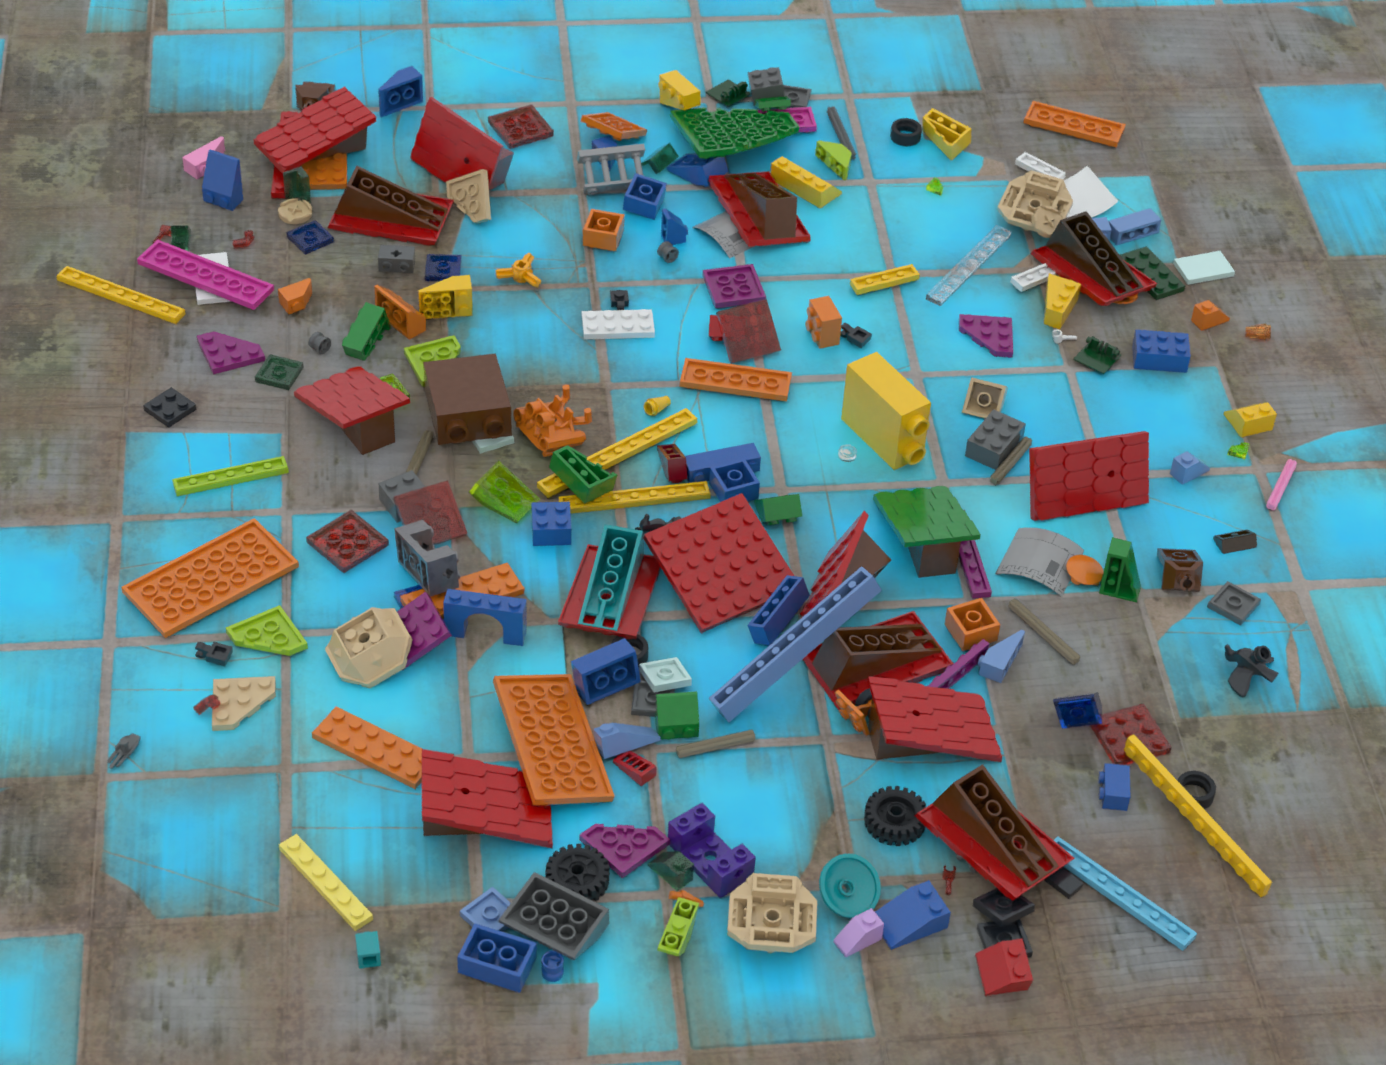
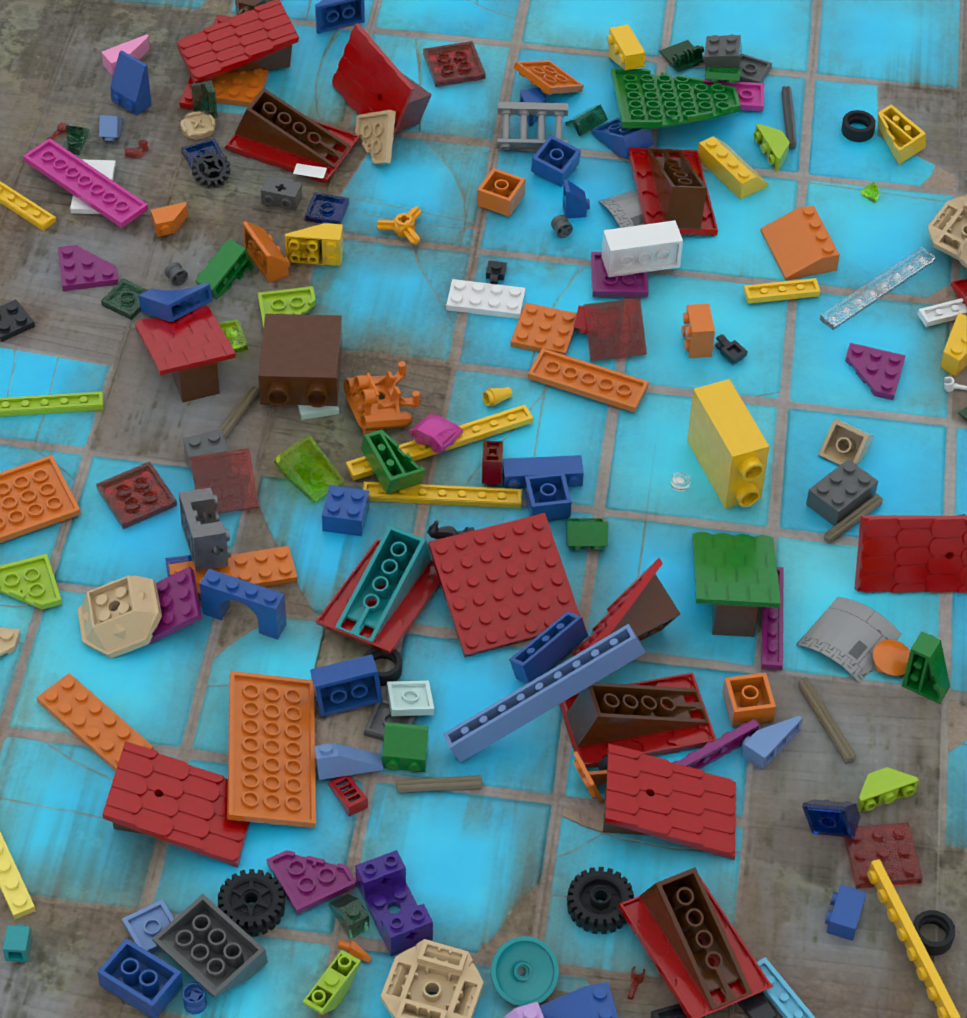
camera: 15 degrees right, 5 degrees up
none -> medium blue slope [99,115,123,141]
none -> blue arch [138,282,213,322]
none -> black gear [191,149,231,188]
none -> white sticker [293,163,327,178]
none -> dark pink slope [409,413,463,453]
none -> orange plate [510,302,577,355]
none -> white piece [602,220,683,277]
none -> orange slope [760,205,840,281]
none -> lime slope [856,767,919,813]

